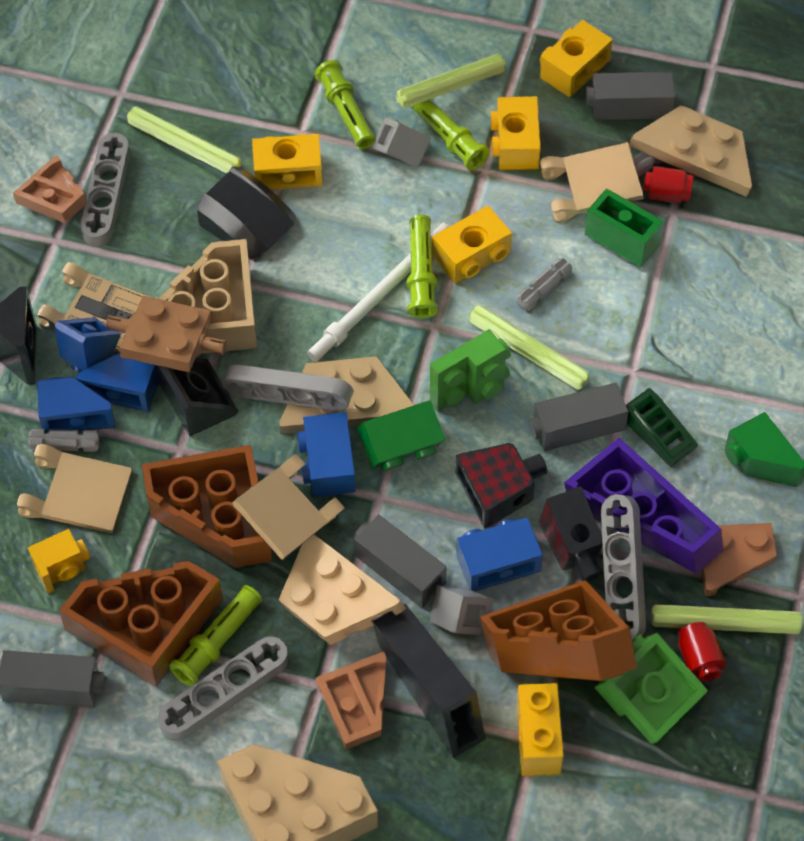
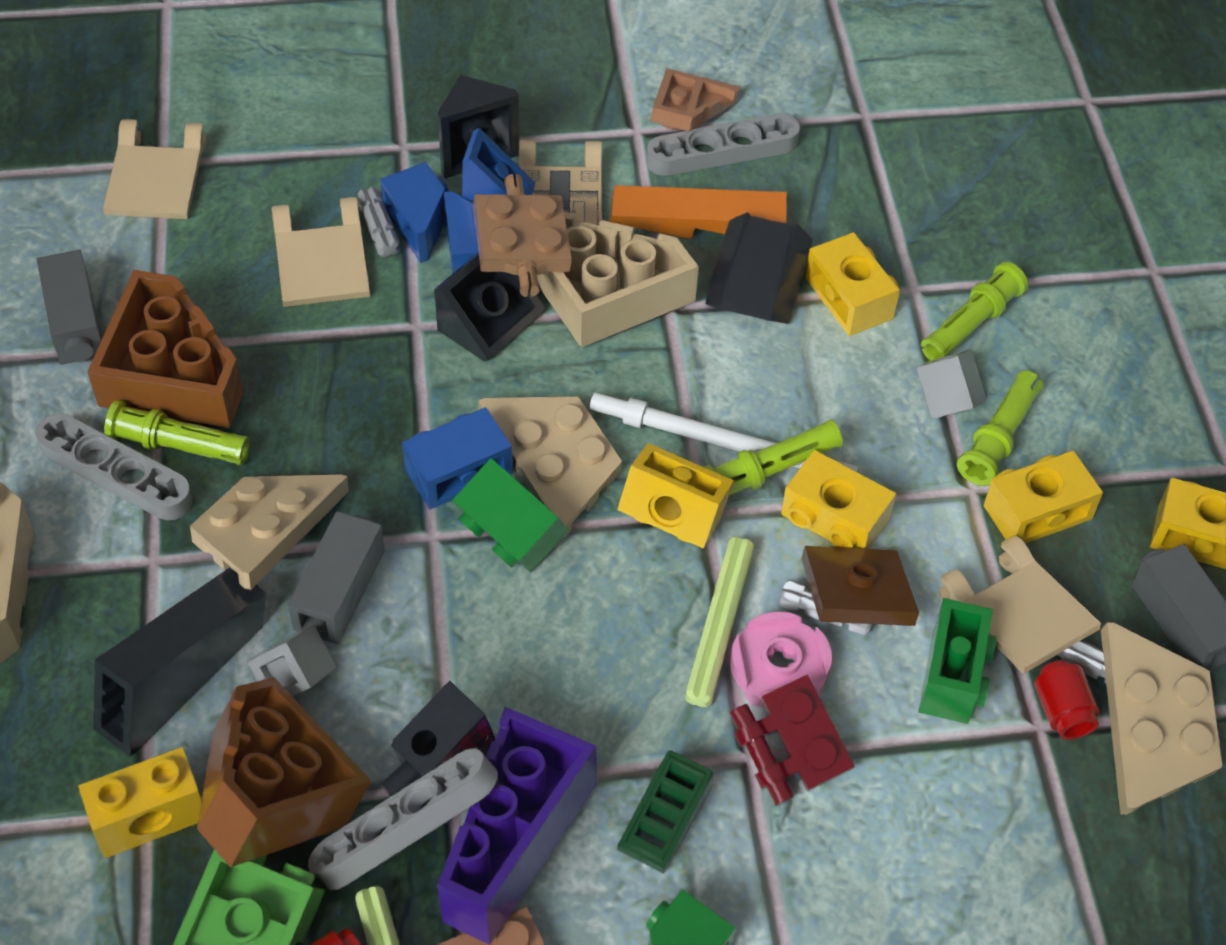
camera: 65 degrees right, 5 degrees down
yellow brick [27,529,90,593] -> none
yellowish green axle [127,106,241,173] -> none
dark orange brick [142,445,272,568] -> none
light grey beam [222,365,354,411] -> none
tan flag [232,454,344,559] -> none
nougat wing [316,651,386,750] -> none
yellowish green axle [396,54,506,109] -> none
bright green plate [430,329,511,411] -> none
black torso [455,443,548,529] -> none
blue brick [456,517,543,592] -> none
dark grey brick [529,382,628,451] -> none
none -> orange slope [609,185,787,239]
none -> yellow brick [617,443,734,549]
none -> dark red plate [729,674,855,806]
none -> bright pink plate [730,612,832,707]
none -> reddish brown plate [801,546,919,626]

